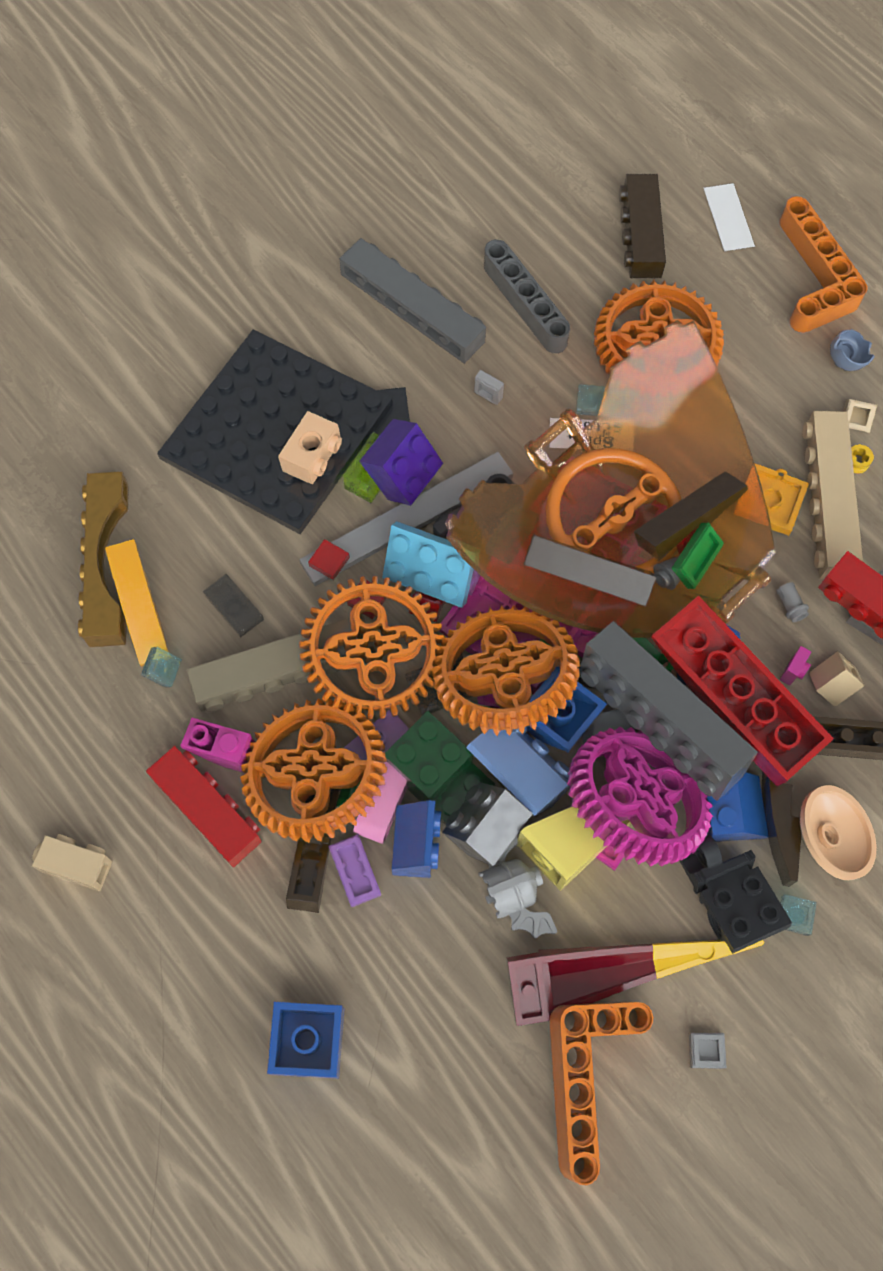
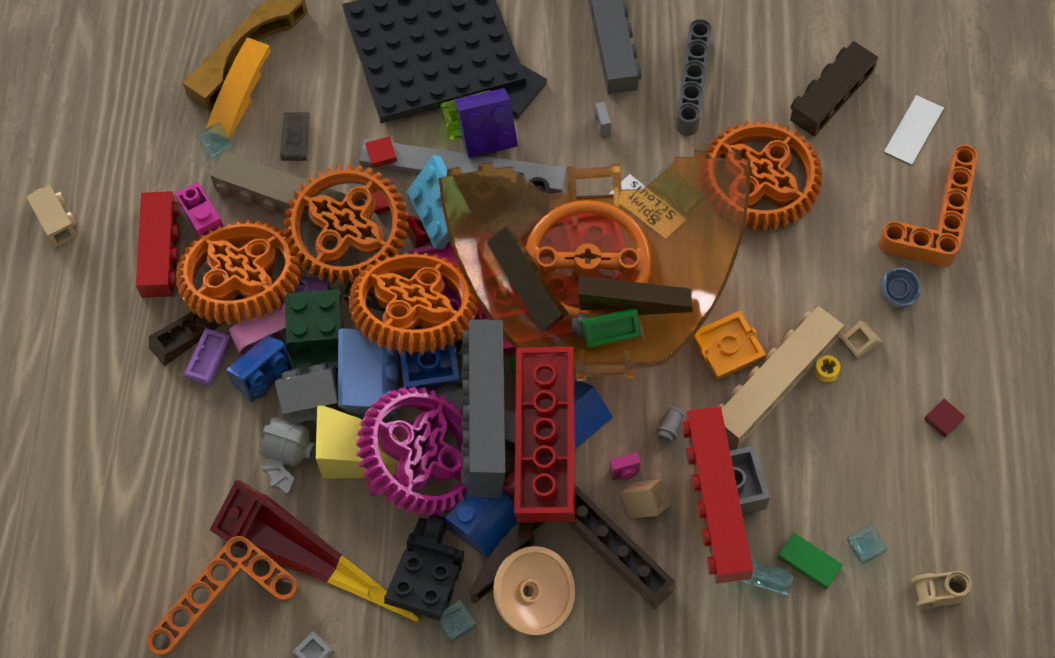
camera: 45 degrees right, 5 degrees down
blue brick [267,1002,344,1079] -> none
light nougat brick [278,411,342,485] -> none

